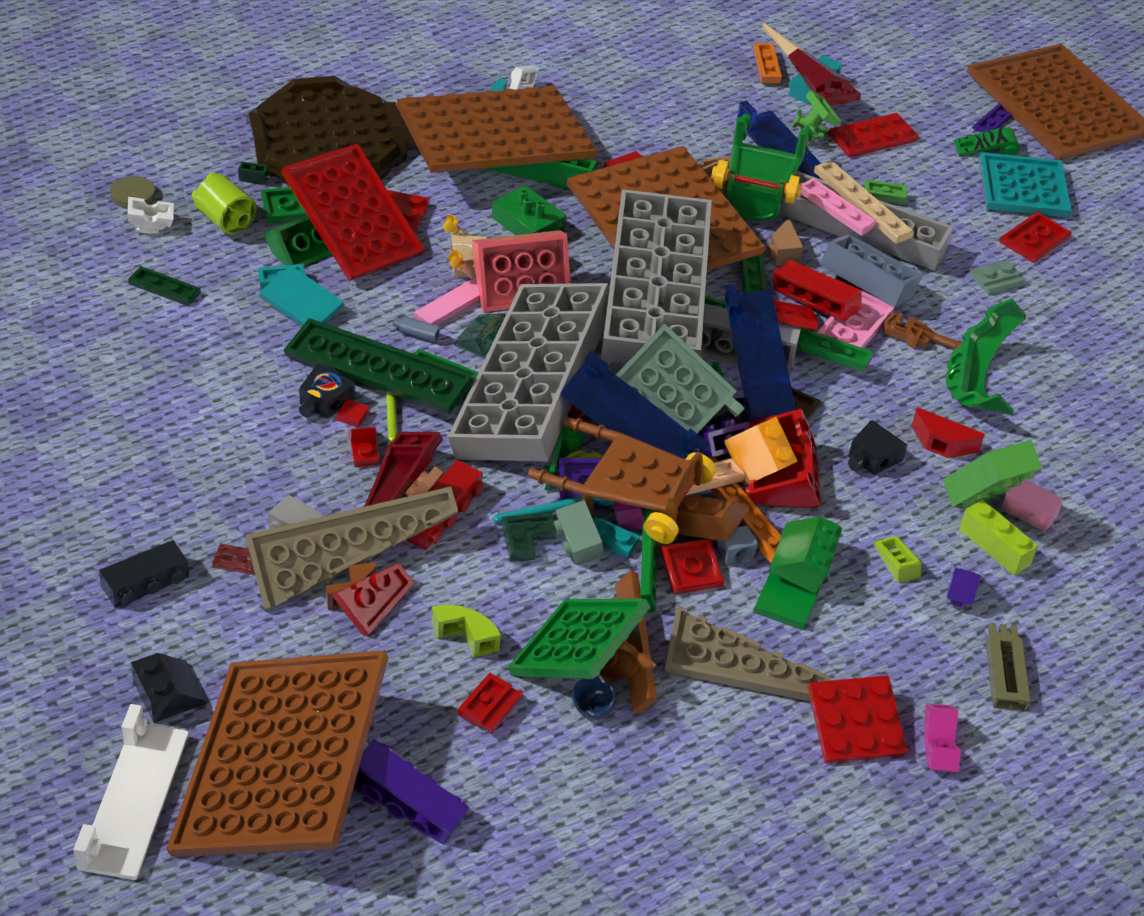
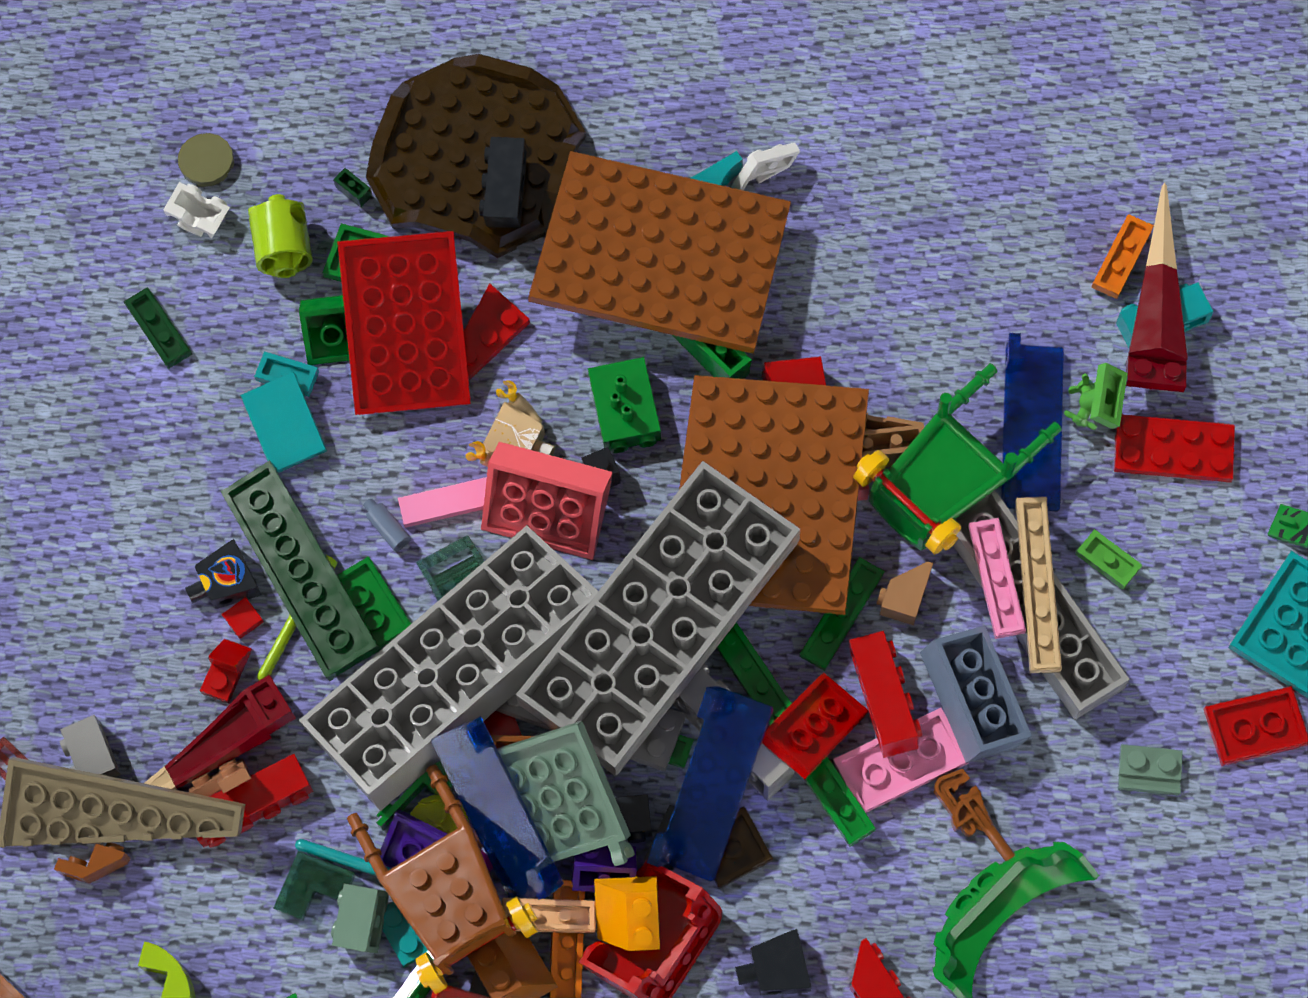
camera: 40 degrees right, 25 degrees up
red wing [331,563,414,636] -> none
none -> black brick [479,137,528,228]

